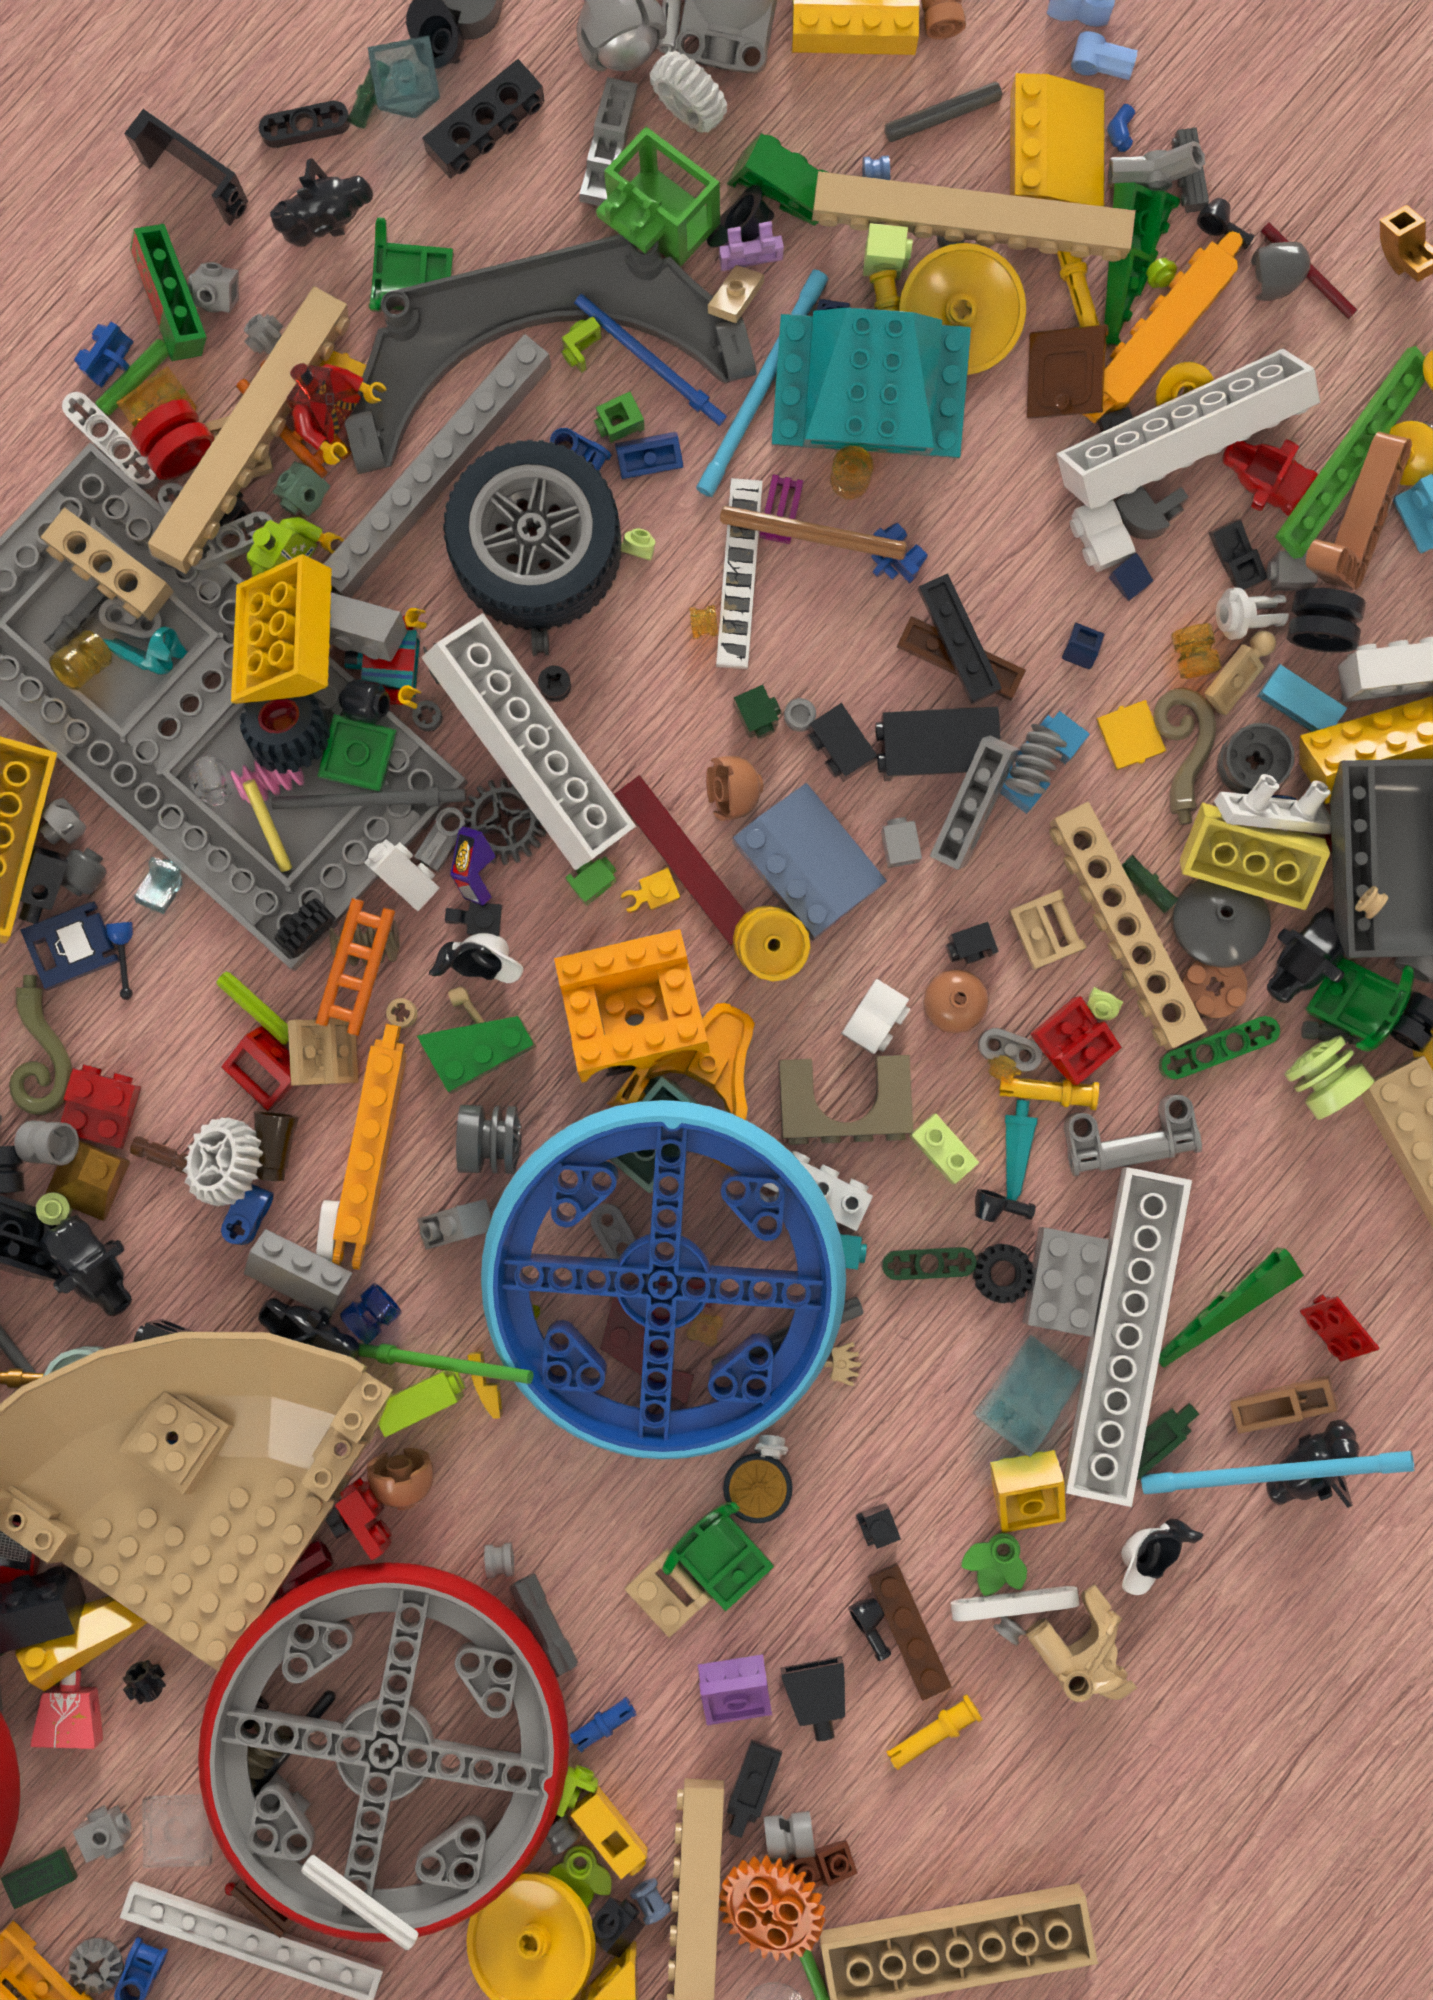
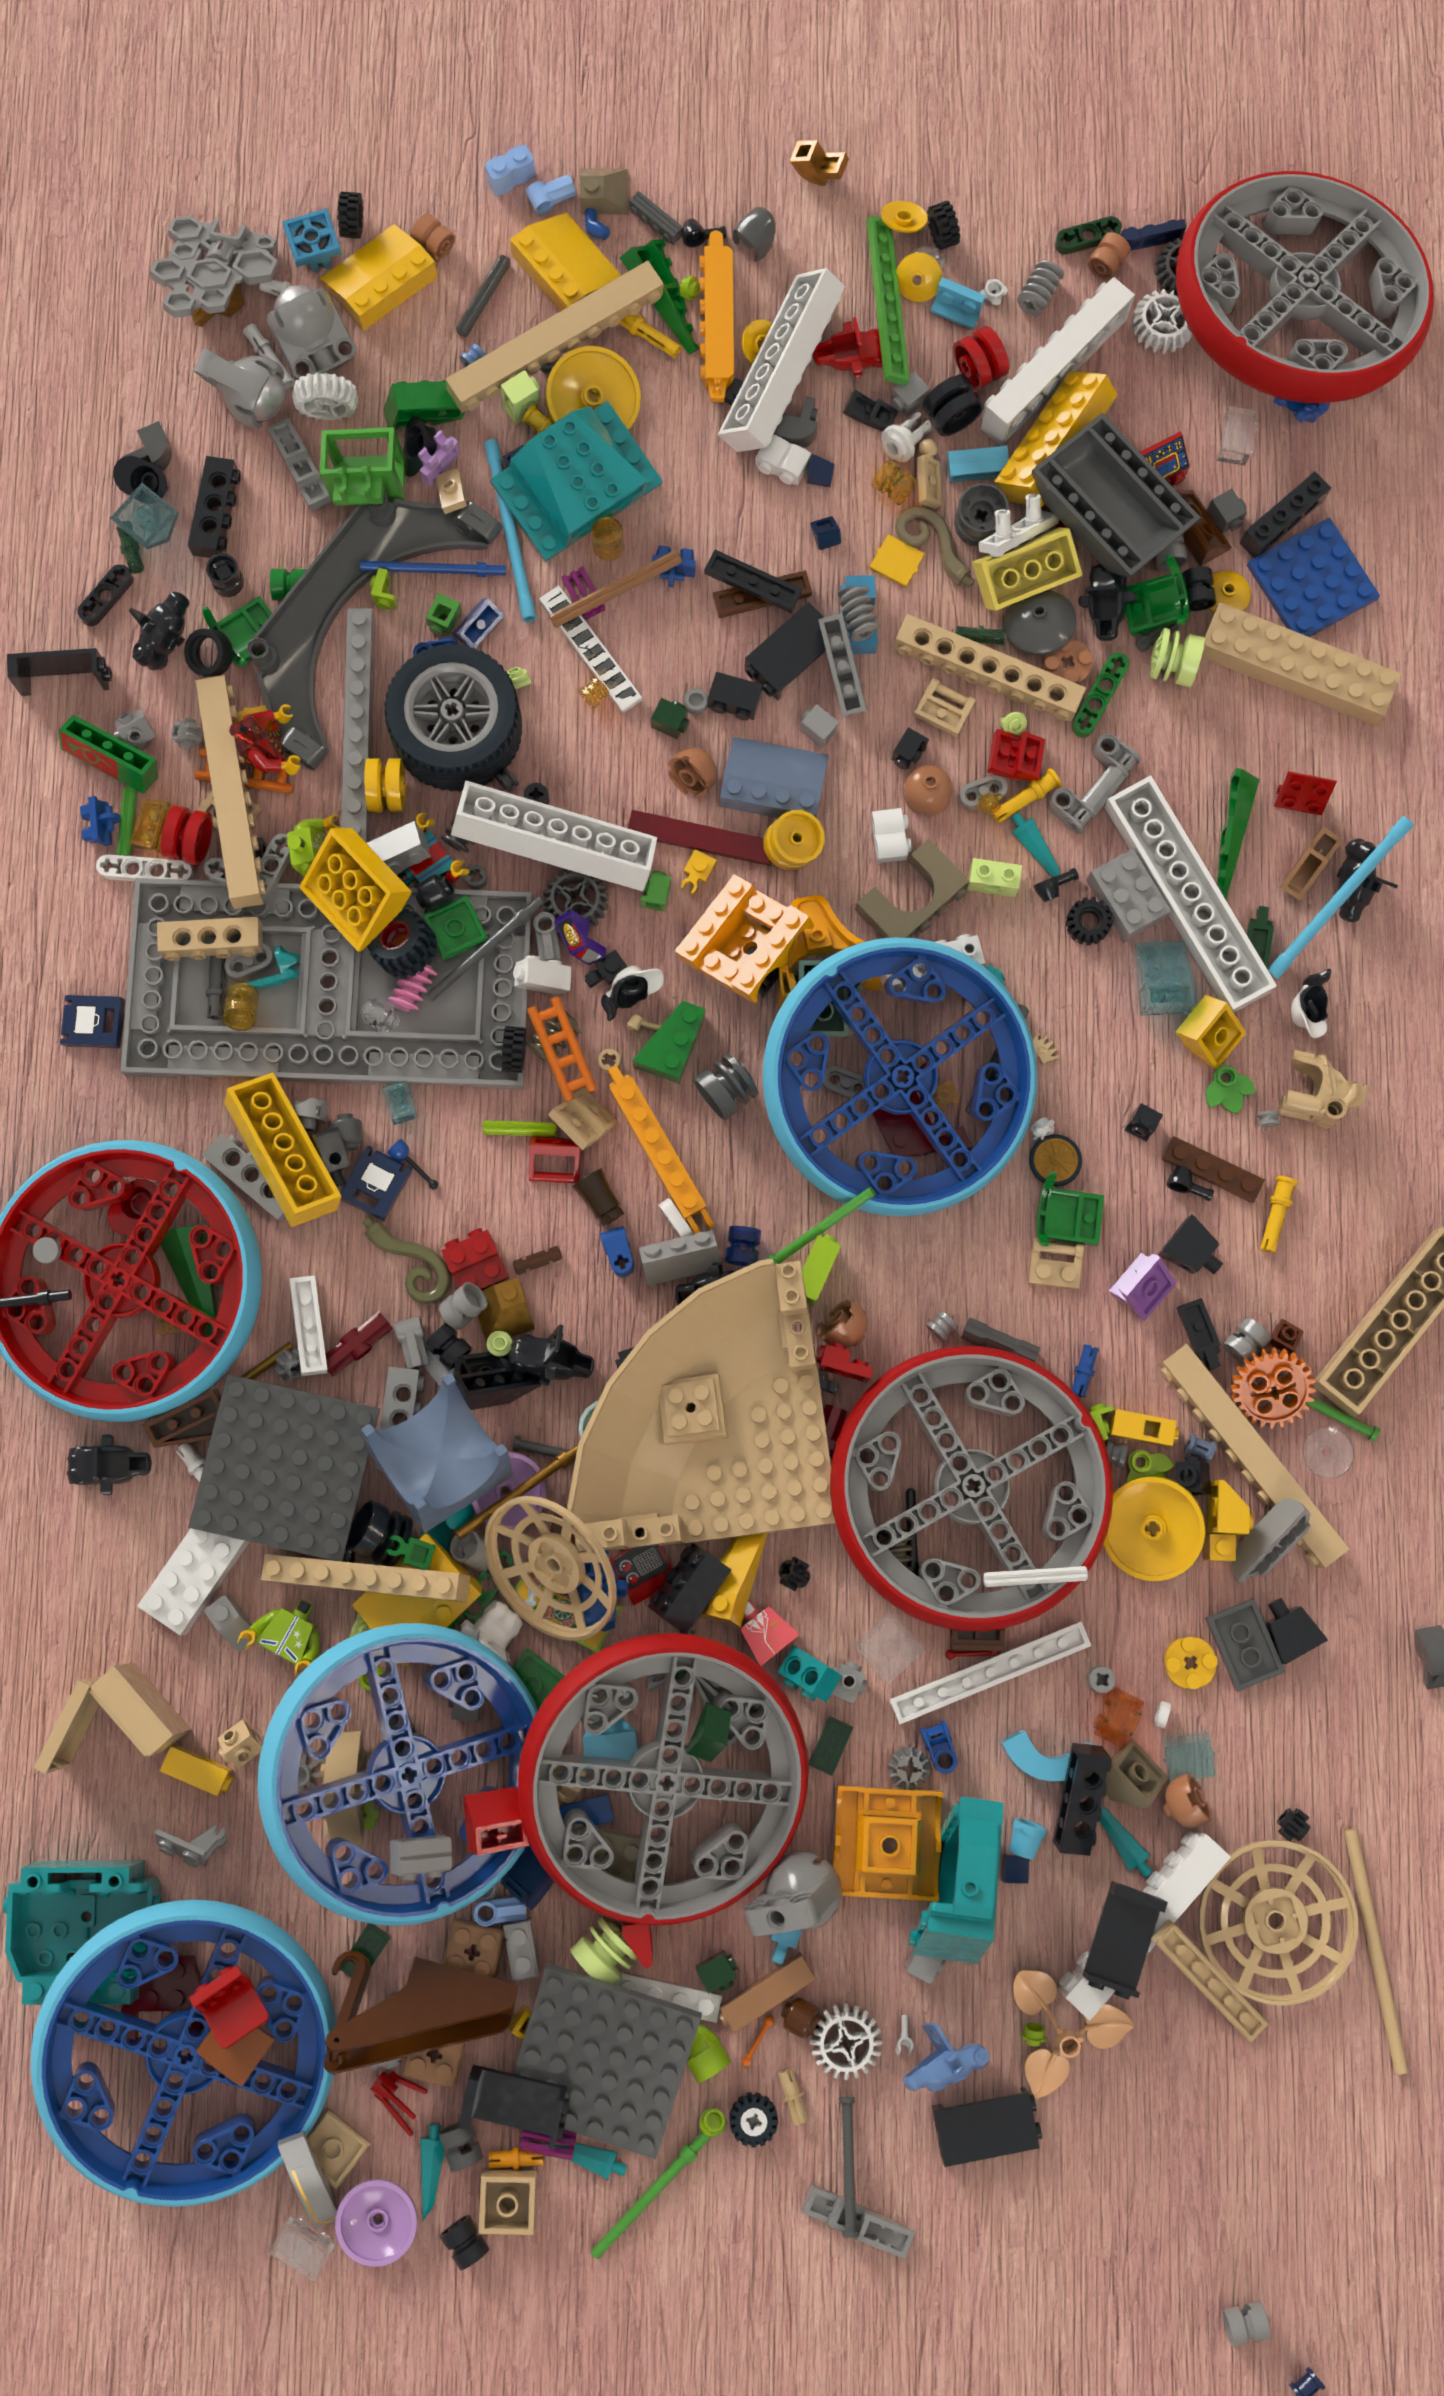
camera: 40 degrees left, 5 degrees down
white gear [182,1117,263,1206] -> none
light yellow bar [242,779,292,872] -> none
sand green brick [273,461,331,517] -> none
light grey slope [417,1199,491,1250] -> none
yellow slope [467,1351,503,1419] -> none
dark green beam [881,1247,977,1280] -> none
white beam [950,1586,1080,1621] -> none
reddish brown container [1027,324,1109,419] -> none
light grey piece [1108,141,1205,191] -> none
dark red bar [1260,222,1358,320] -> none
nougat beam [1306,432,1412,590] -> none
tan bush [1355,886,1388,919] -> none
none -> black tyre [184,628,233,677]
none -> black wheel [206,553,244,597]
none -> green wheel [270,568,307,601]
none -> yellow wheel [364,758,406,813]
none -> dark tan slope [580,169,628,214]
none -> teal brick [778,1645,842,1703]
none -> red wheel [953,326,1010,391]

